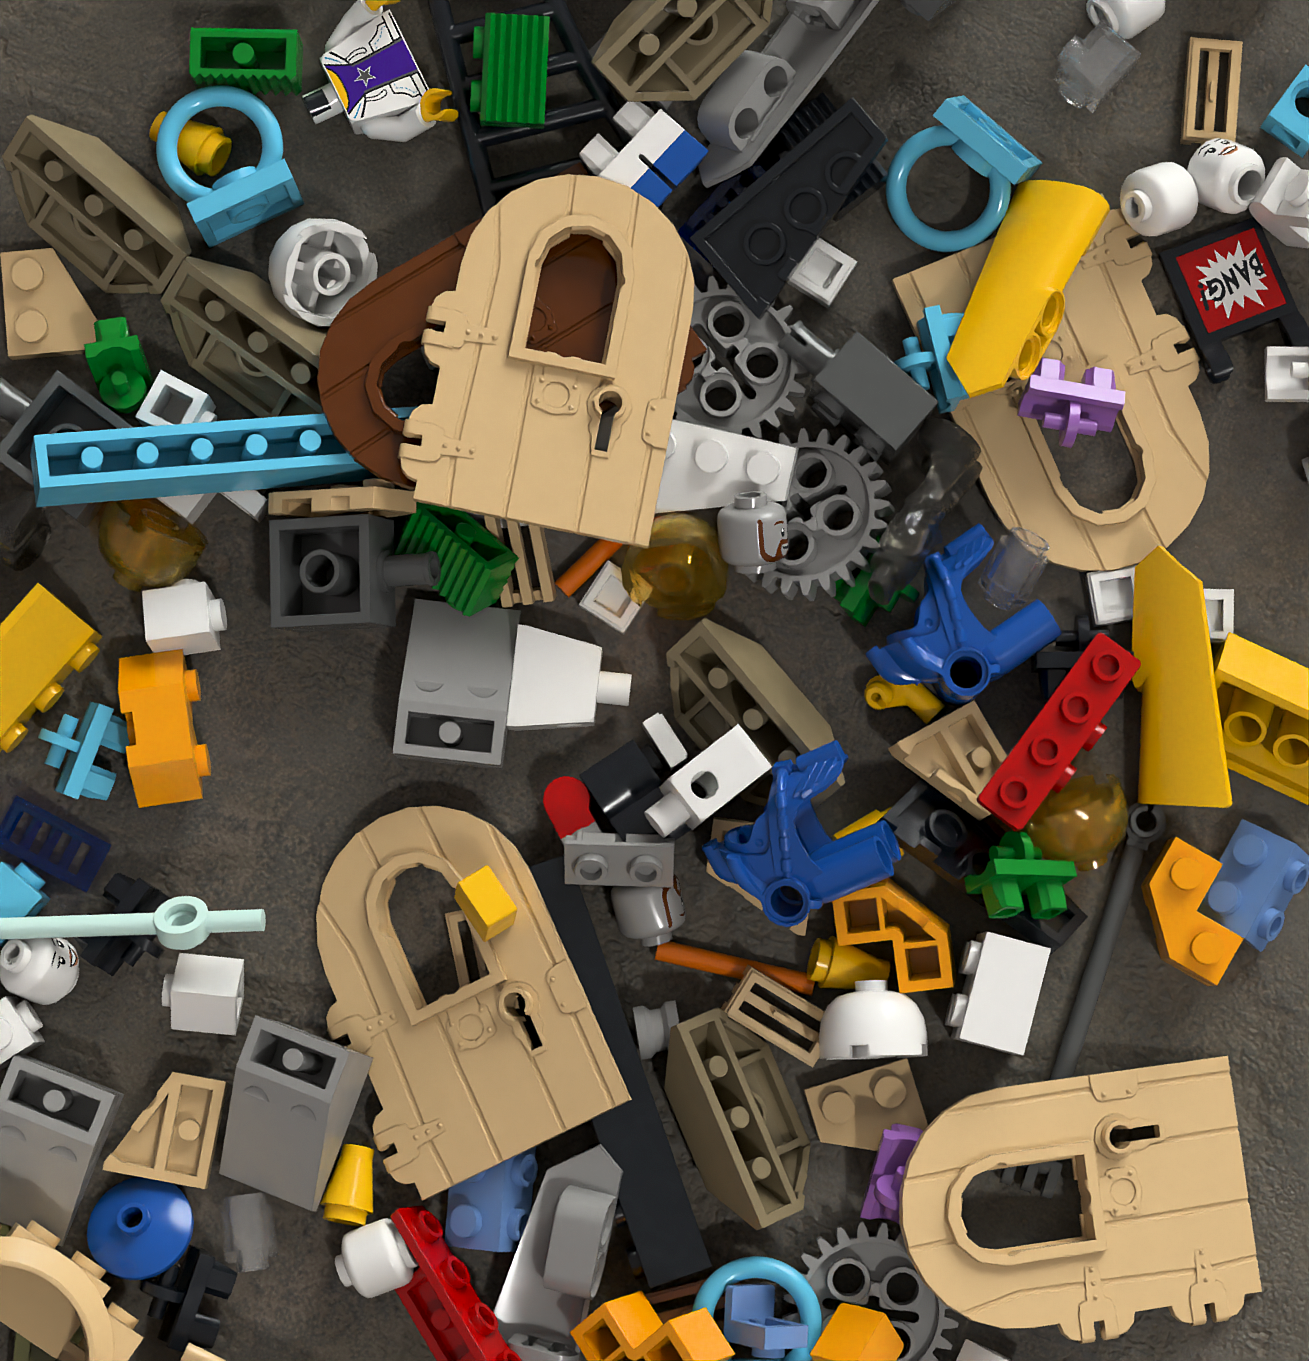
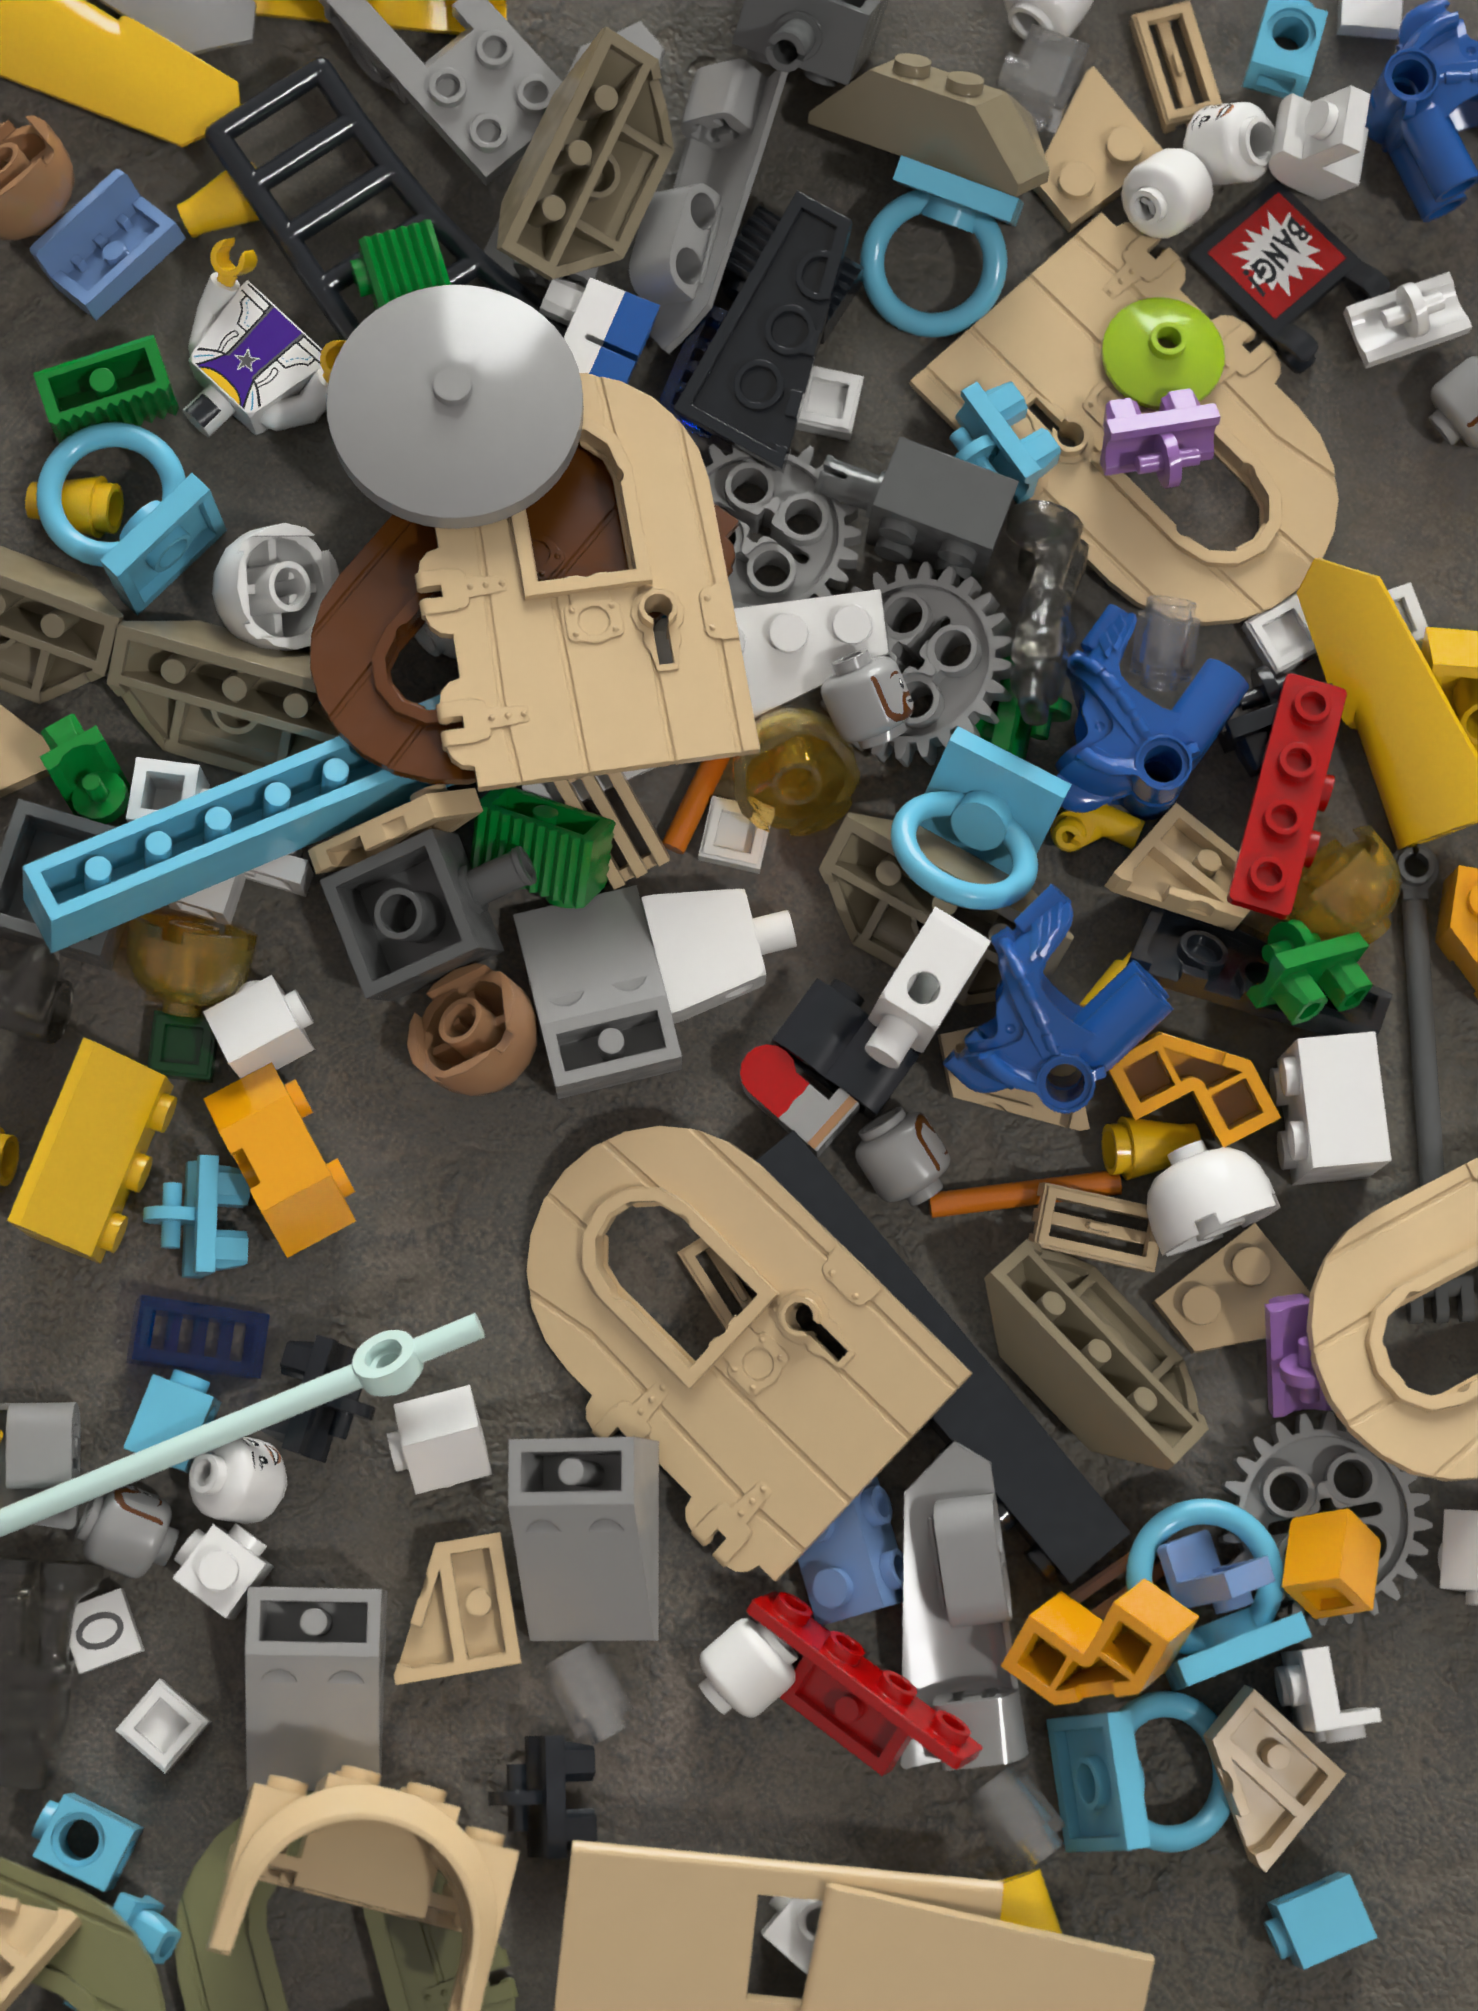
camera: 25 degrees left, 5 degrees down
blue dish [87,1177,194,1280] -> none
yellow cone [320,1144,375,1227] -> none
yellow piece [454,865,517,942] -> none
light grey hinge [564,830,675,888] -> none
light grey wheel [633,1000,679,1060] -> none
white tile [642,713,688,771] -> none
yellow panel [946,180,1110,398] -> none
none -> dark green tile [147,1010,218,1083]
none -> light grey dish [326,285,584,529]
none -> medium nougat cylinder [407,963,539,1096]
none -> dark tan wedge [808,53,1050,197]
none -> medium azure tile [891,726,1072,910]
none -> tan wing [1033,66,1163,233]
none -> lime dish [1101,297,1225,410]

